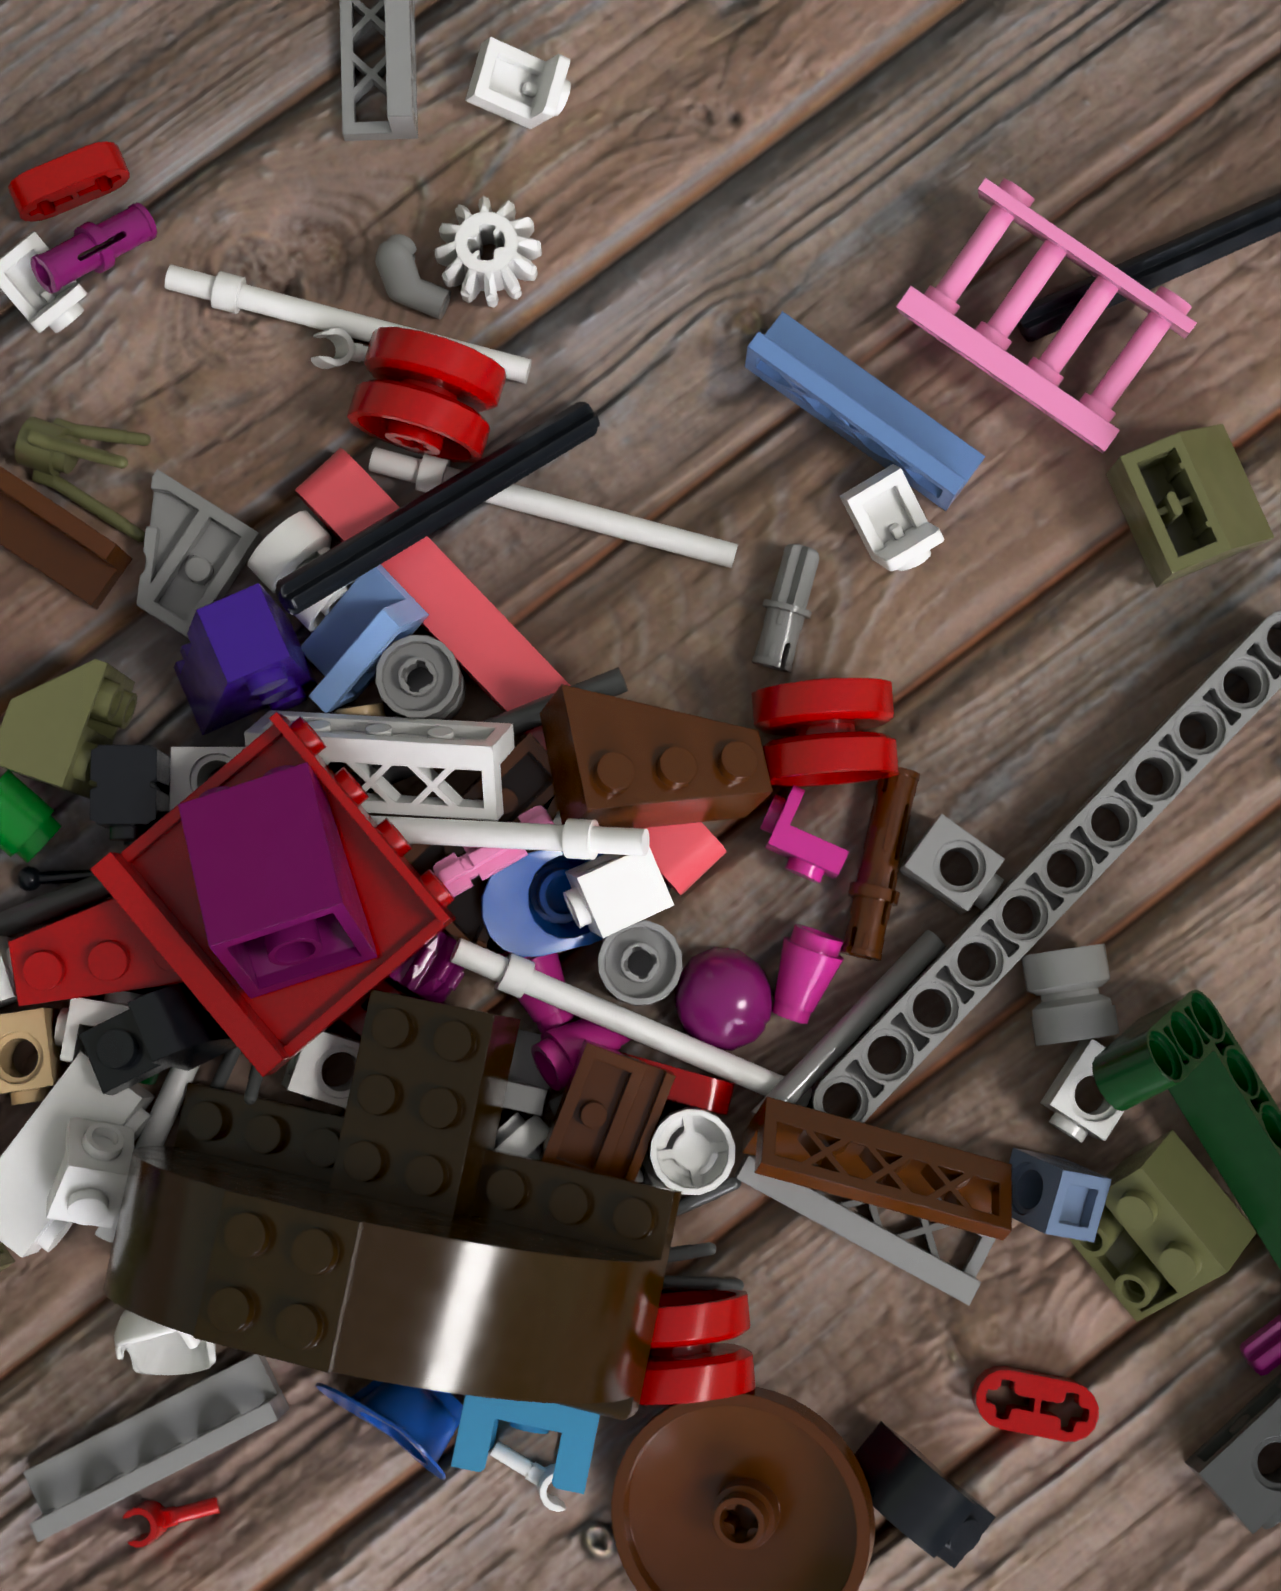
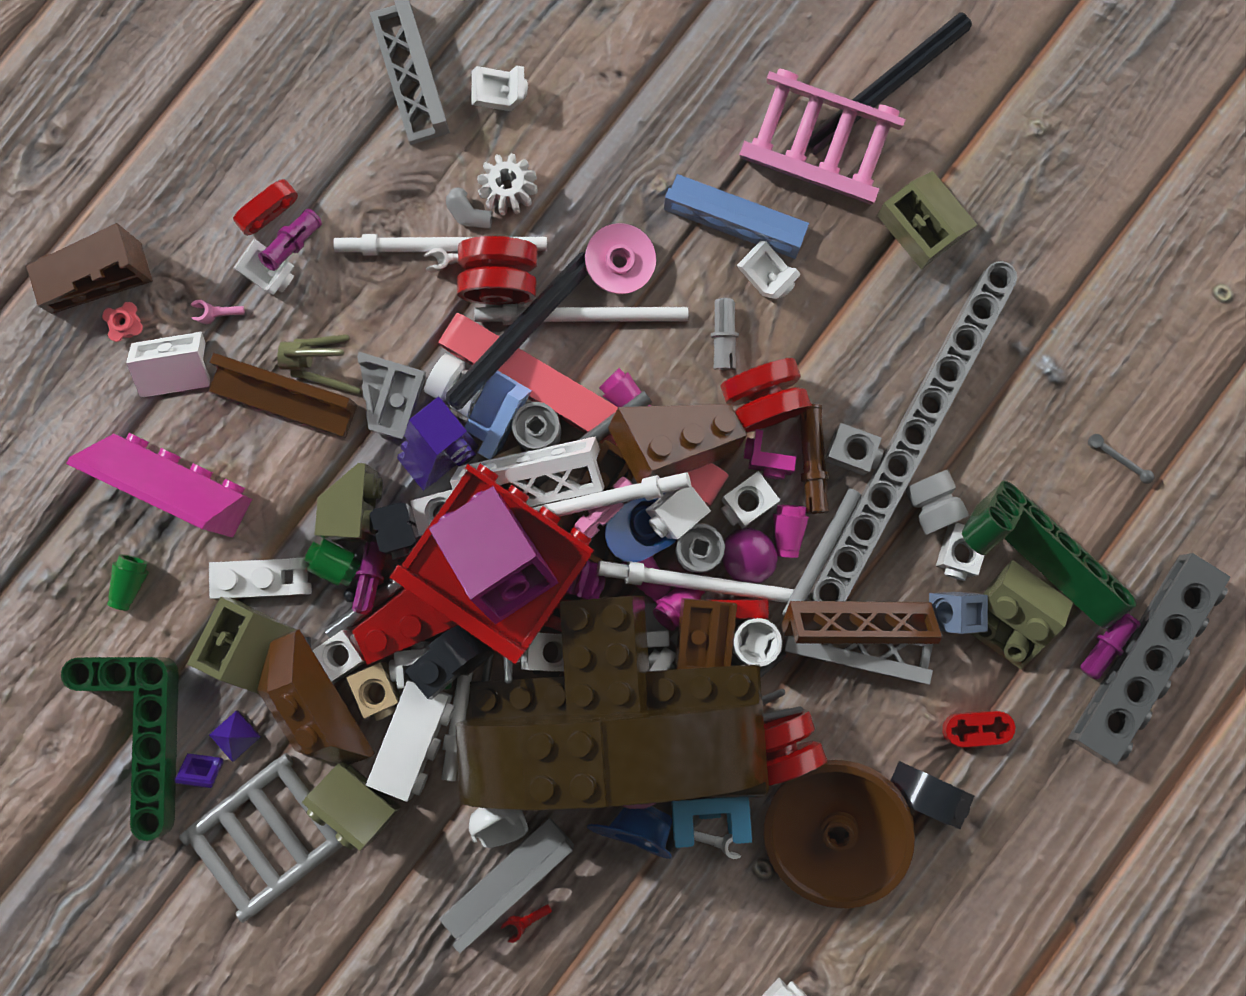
camera: 15 degrees left, 0 degrees up
white bracket [46,1117,134,1228] -> none
none -> magenta axle [352,541,386,615]
none -> bright pink dish [585,223,656,294]
none -> dark pink cone [599,368,651,407]
none -> white brick [721,471,780,529]

